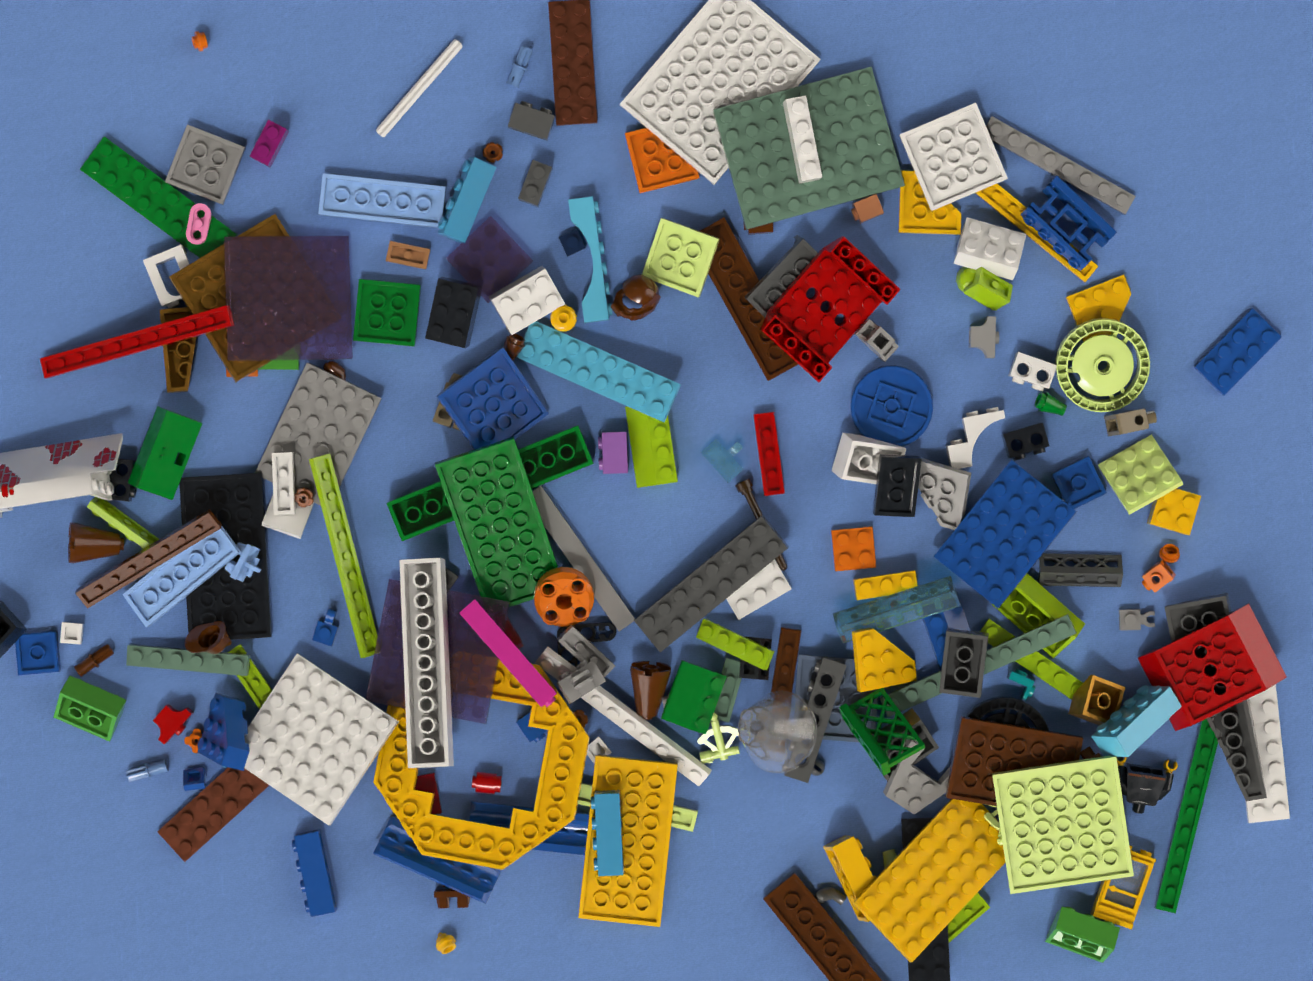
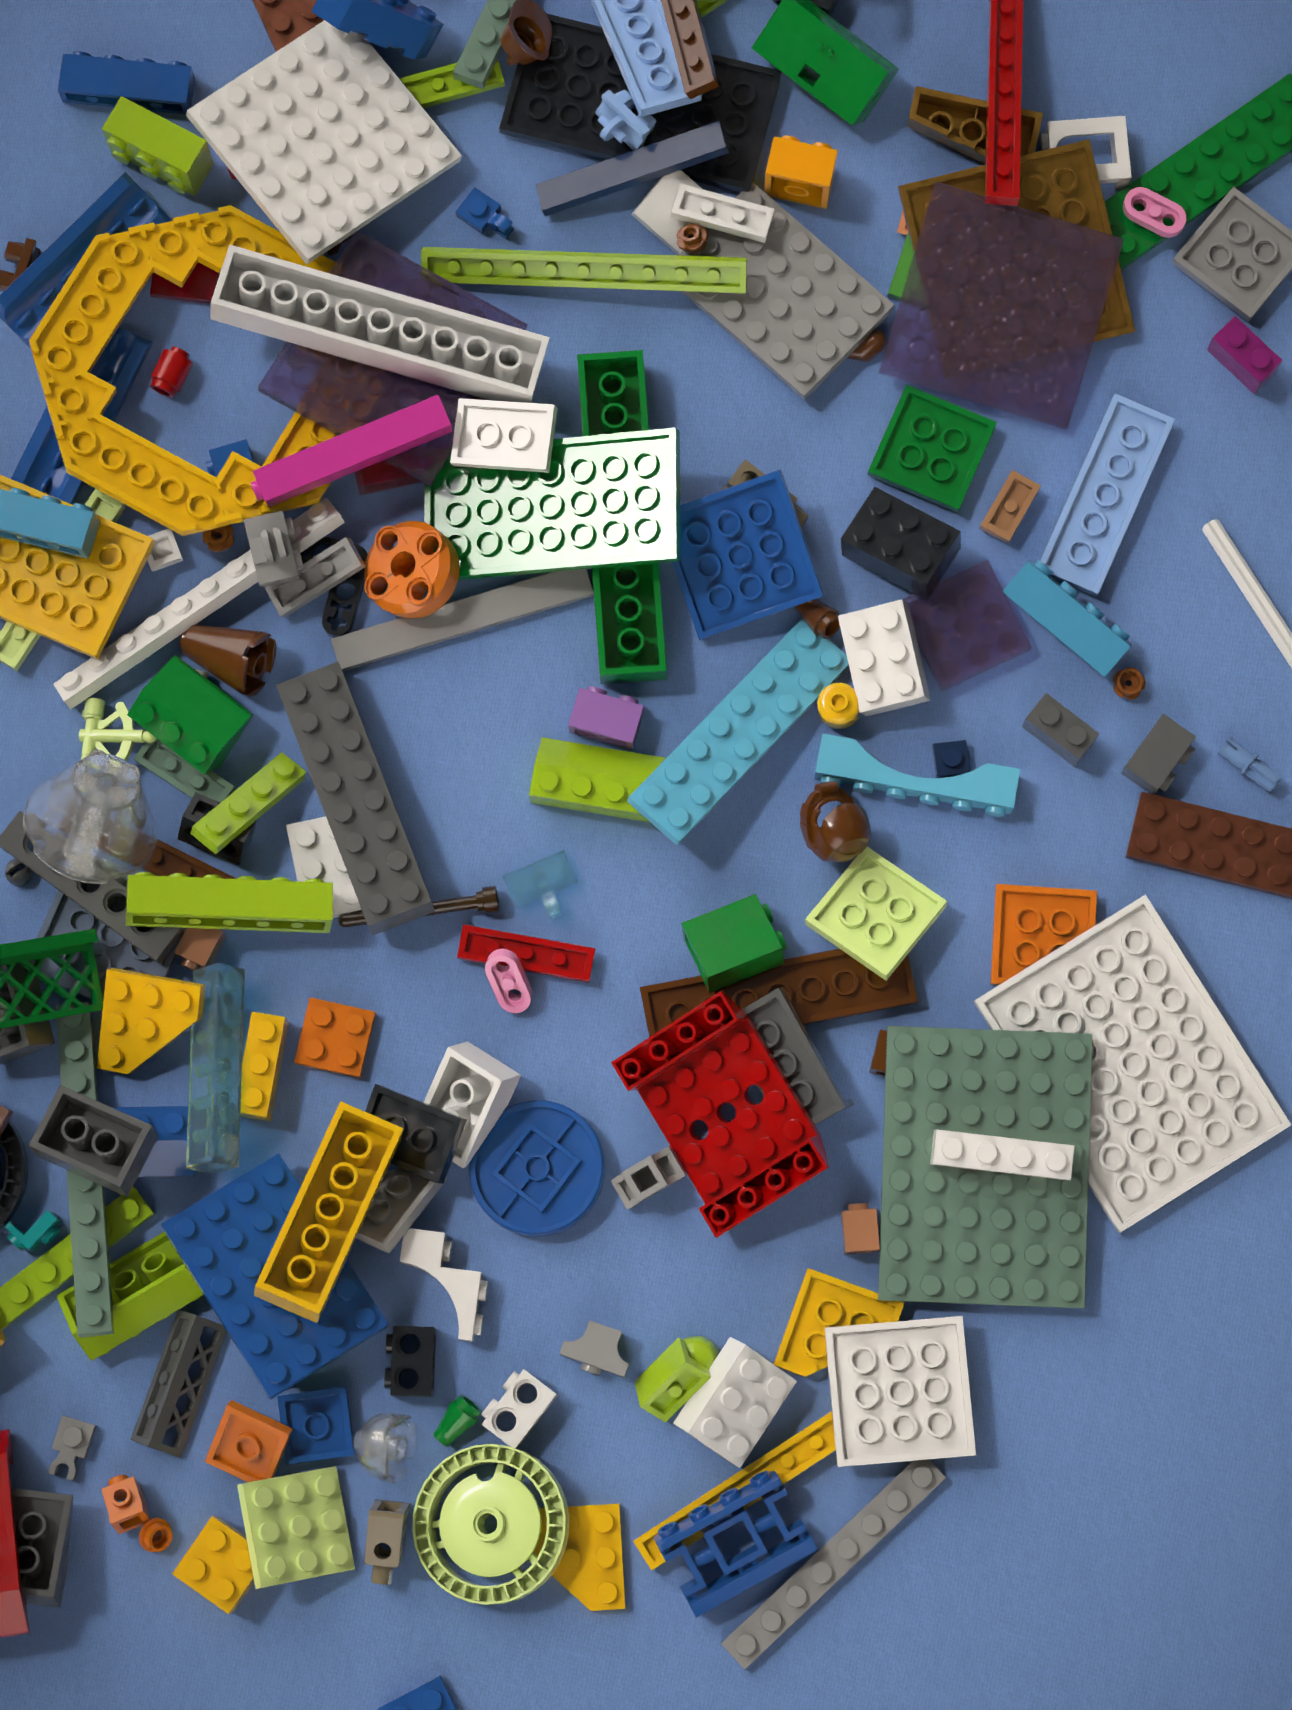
camera: 110 degrees right, 10 degrees down
none -> lime brick [102,96,214,196]
none -> lime brick [125,872,333,933]
none -> nougat brick [174,928,226,973]
none -> orange plate [205,1400,293,1482]
none -> yellow brick [254,1101,403,1323]
none -> clear cylinder [354,1412,417,1484]
none -> white plate [450,398,558,473]
none -> bright pink plate [485,949,532,1013]
none -> tile [536,121,729,217]
none -> green brick [681,894,787,993]
none -> light orange brick [764,135,838,209]

